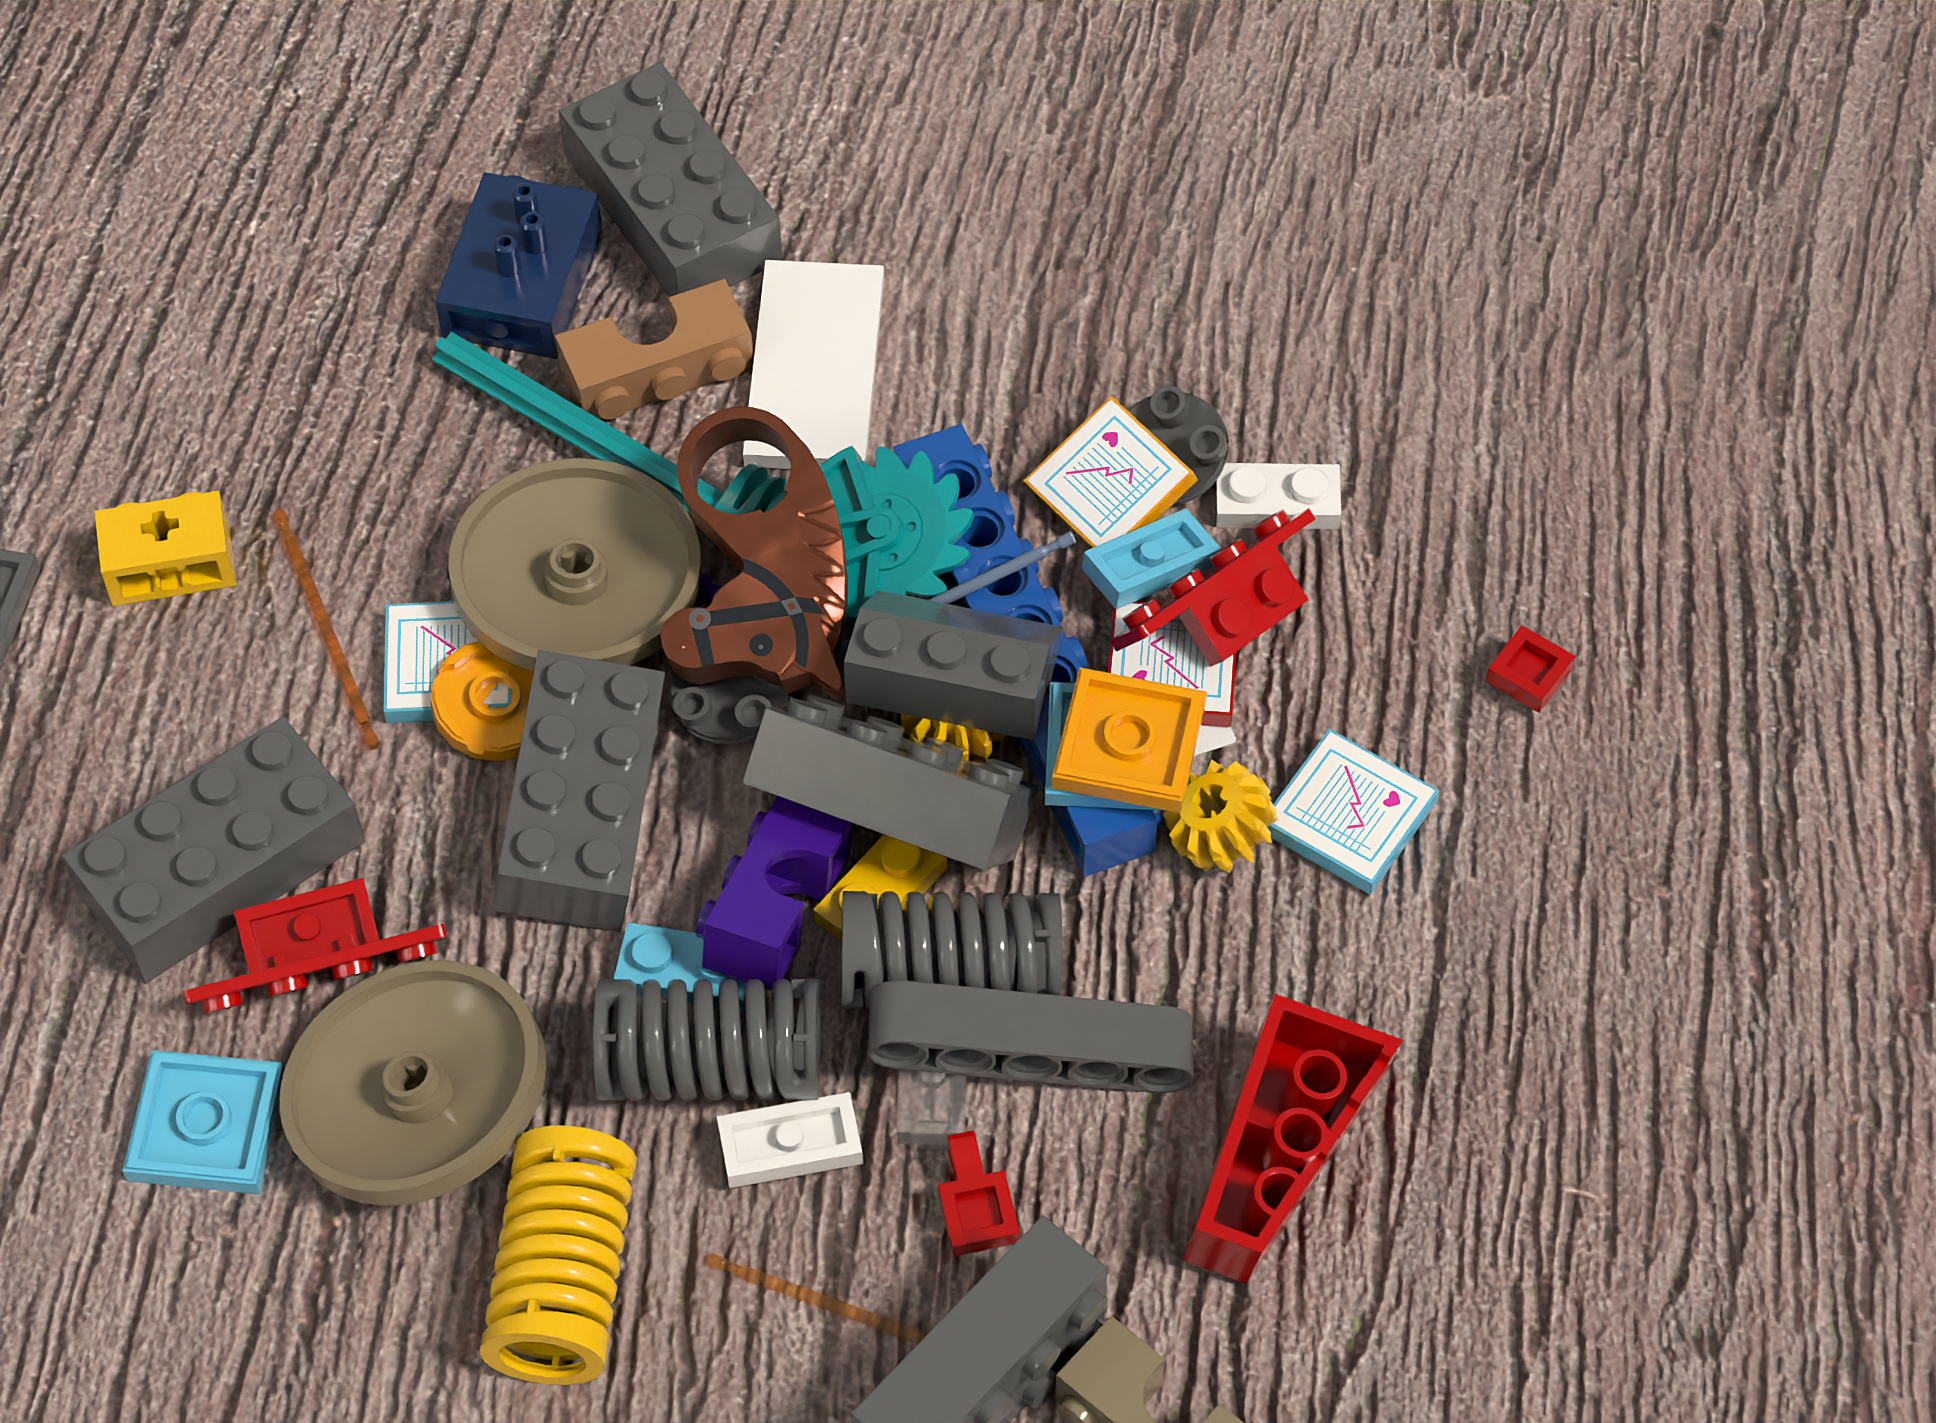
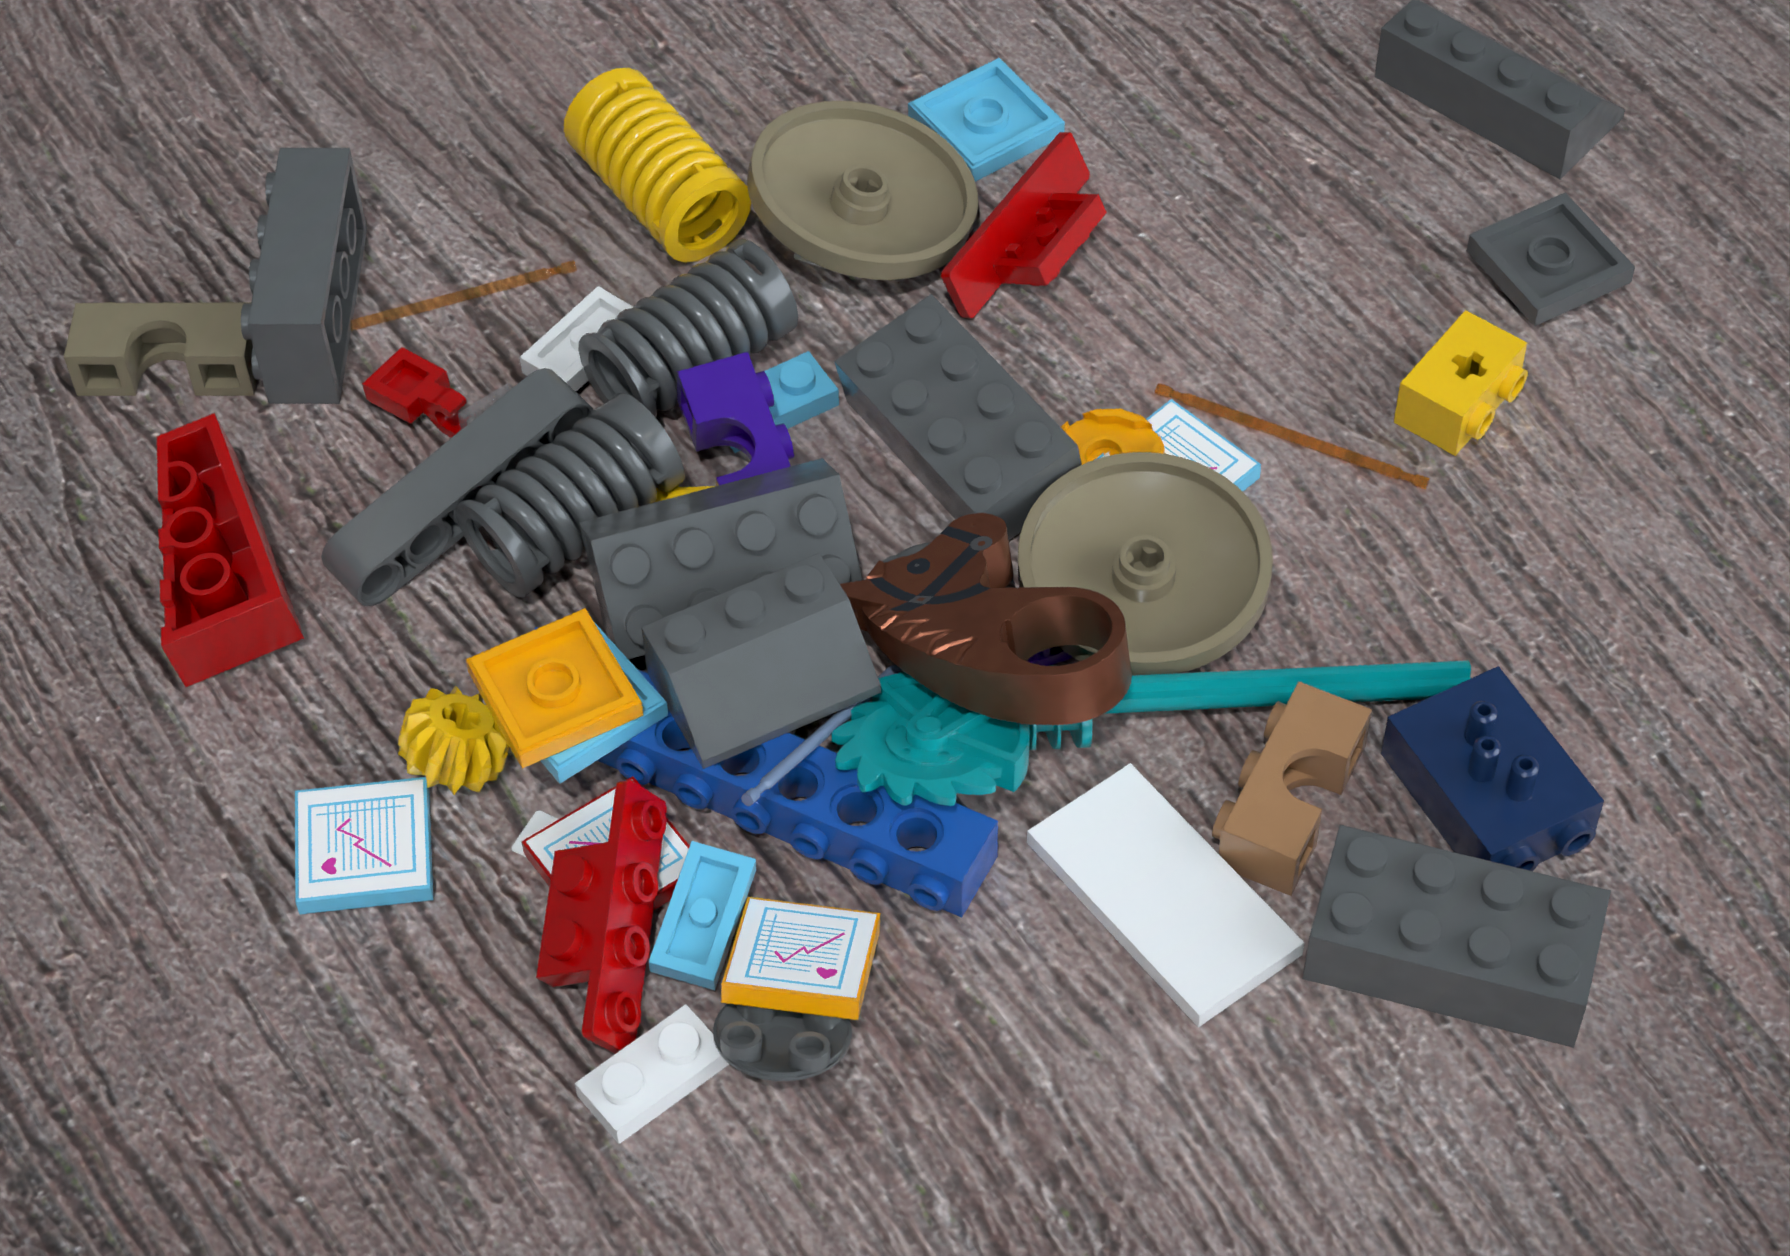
camera: 140 degrees right, 5 degrees down
dark grey brick [61,716,365,984] -> none
red plate [1485,625,1576,713] -> none

